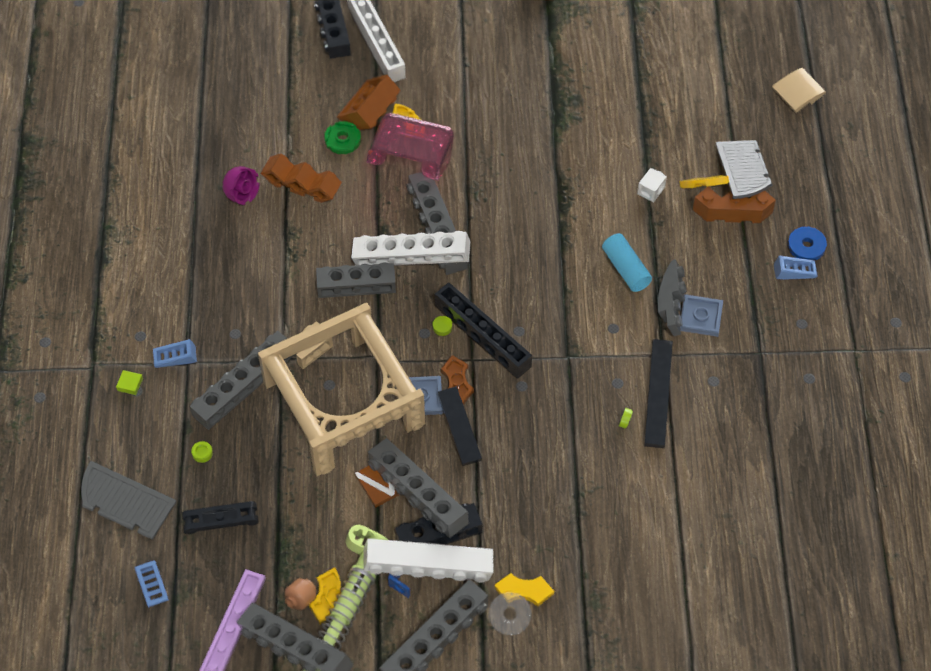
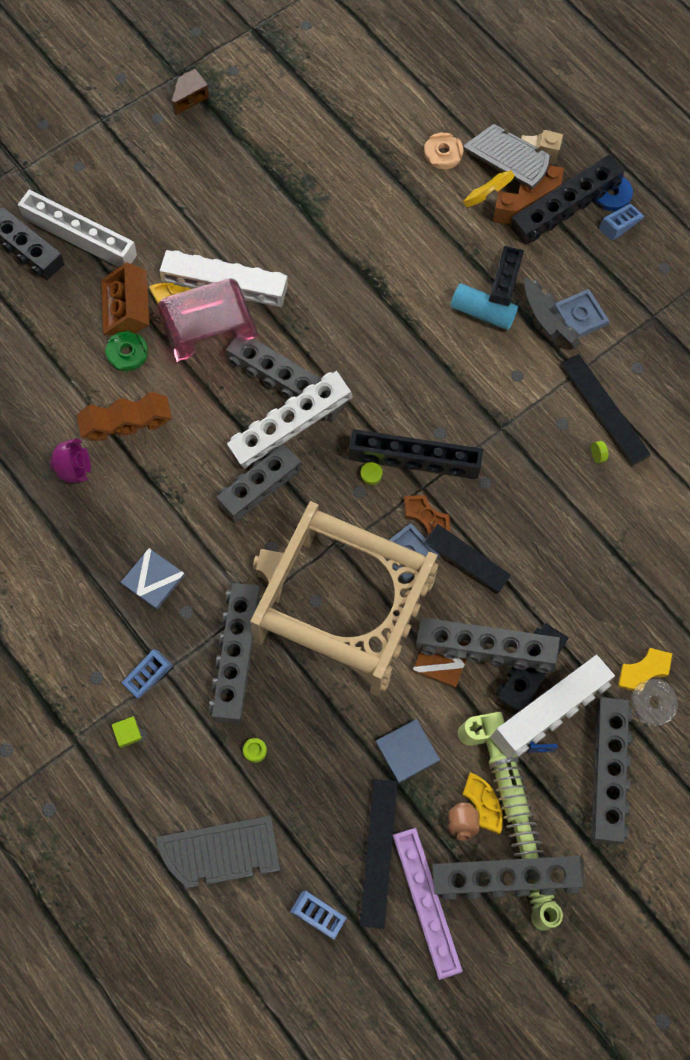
camera: 40 degrees left, 10 degrees up
black plate [182,501,259,535] -> none
white brick [638,168,667,203] -> none
tan slope [772,68,826,113] -> none
none -> sand blue tile [121,548,185,610]
none -> white brick [160,250,288,307]
none -> black tile [360,779,398,929]
none -> sand blue tile [376,719,440,784]
none -> light nougat tile [424,133,463,169]
none -> black tile [489,246,524,306]
none -> black brick [511,154,625,245]
none -> tan arch [521,130,563,165]

